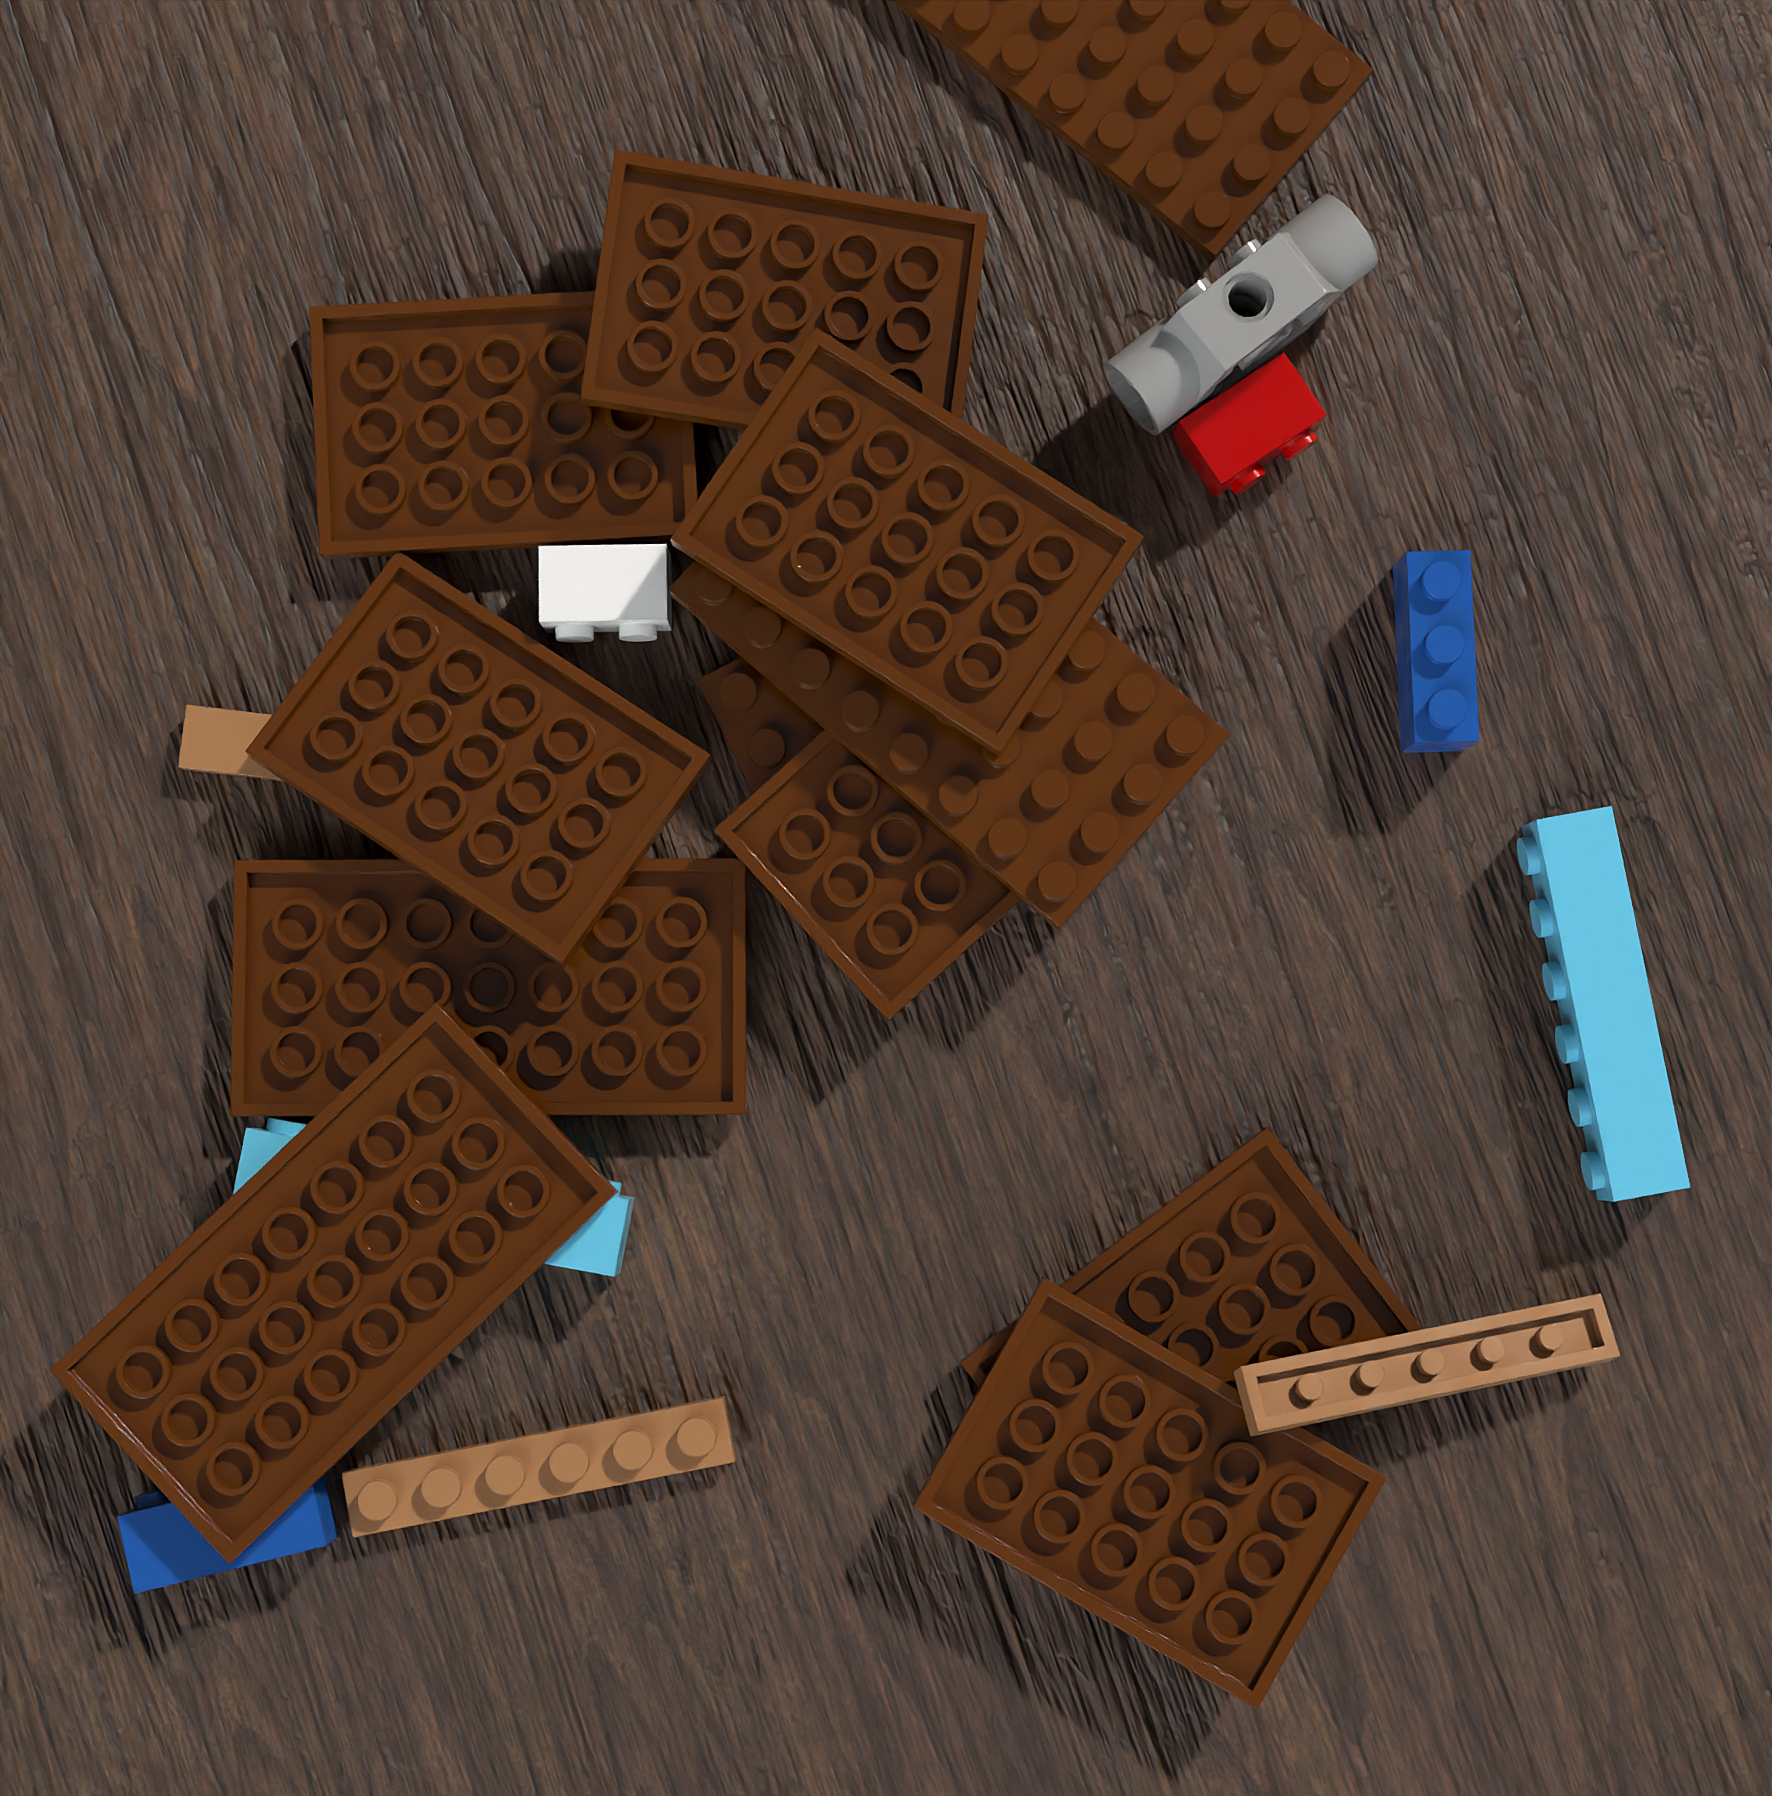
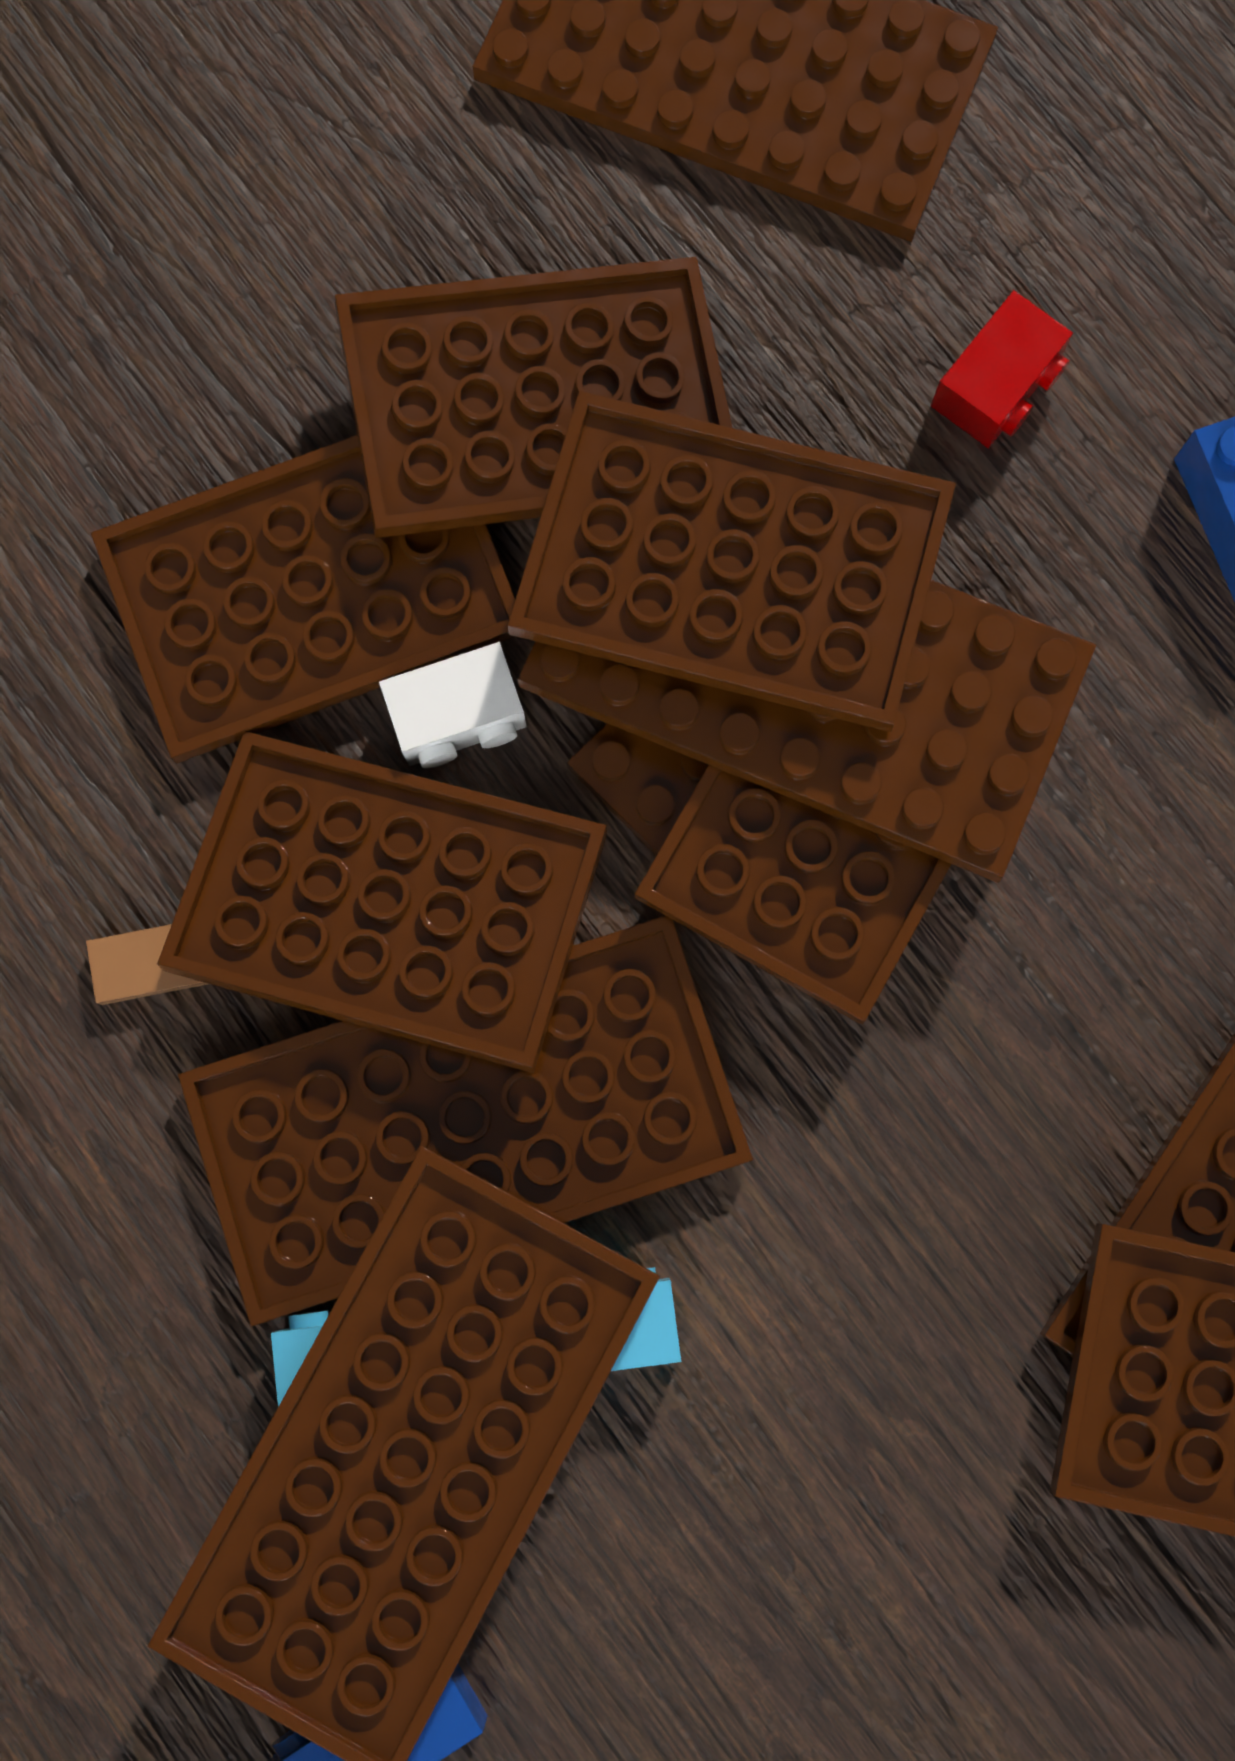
camera: 15 degrees left, 5 degrees down
medium nougat plate [341,1396,736,1537] -> none
light grey brick [1103,194,1378,436] -> none

